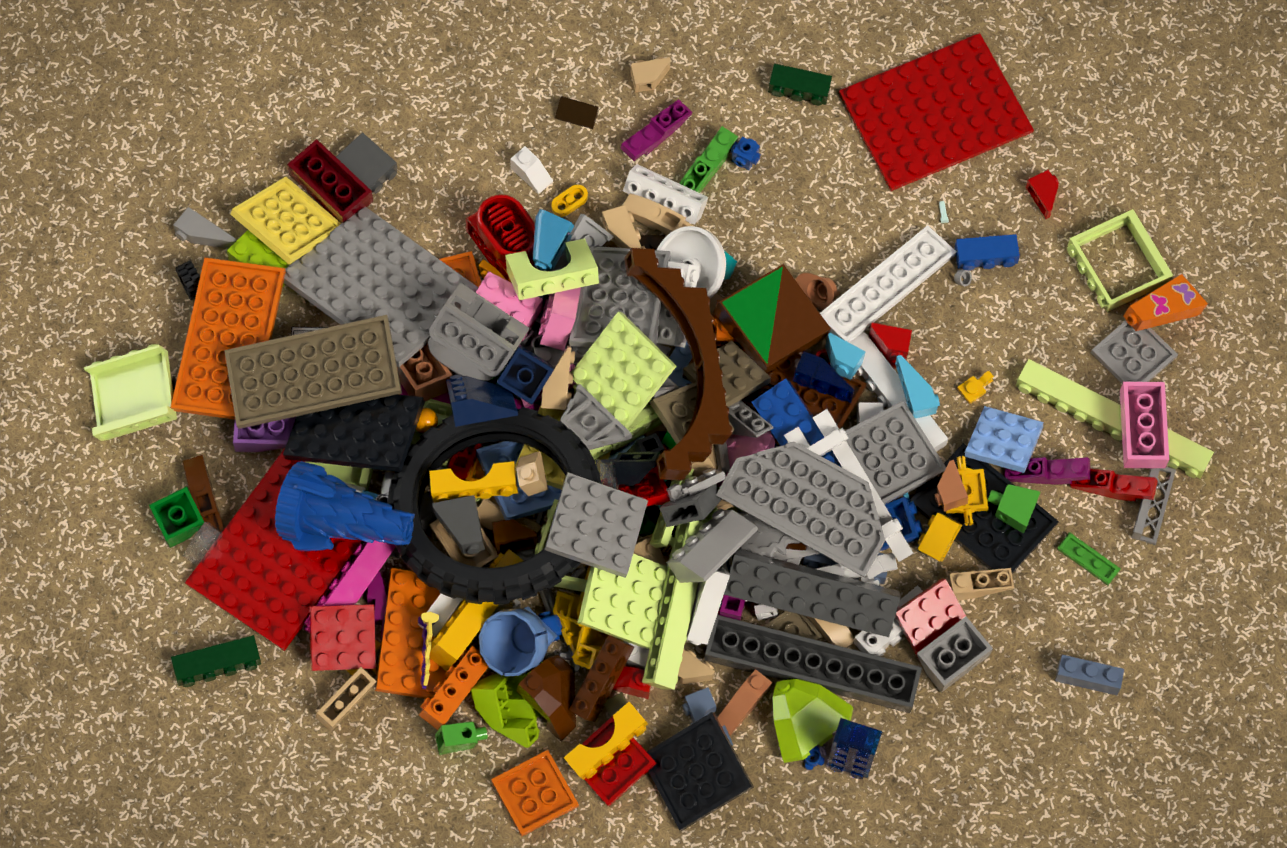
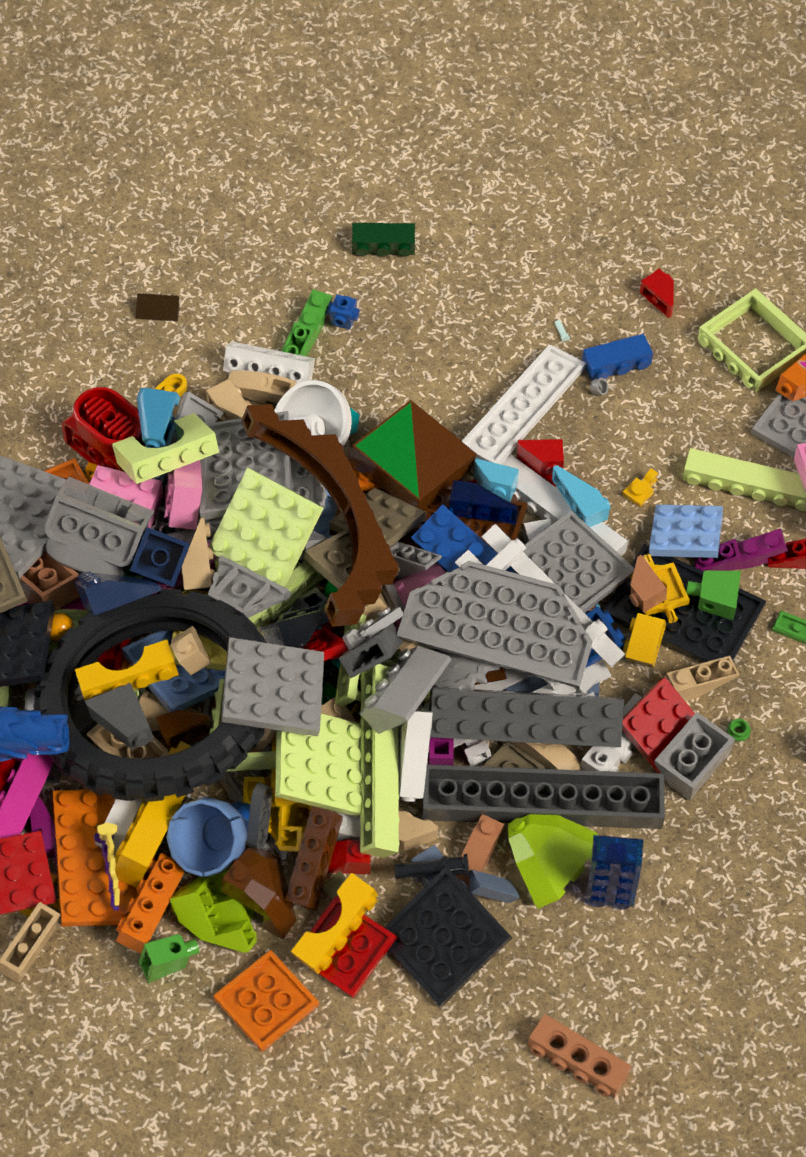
camera: 10 degrees left, 10 degrees down
white slope [510,146,553,194] -> none
magenta slope [620,99,692,161] -> none
tan slope [631,57,671,93] -> none
nougat piece [796,273,840,310] -> none
blue plate [804,746,825,770] -> none
red plate [838,33,1034,191] -> none
none -> dark grey beam [246,783,273,850]
none -> black pin [394,854,469,879]
none -> sand blue slope [469,869,519,903]
none -> bright green plate [727,719,751,742]

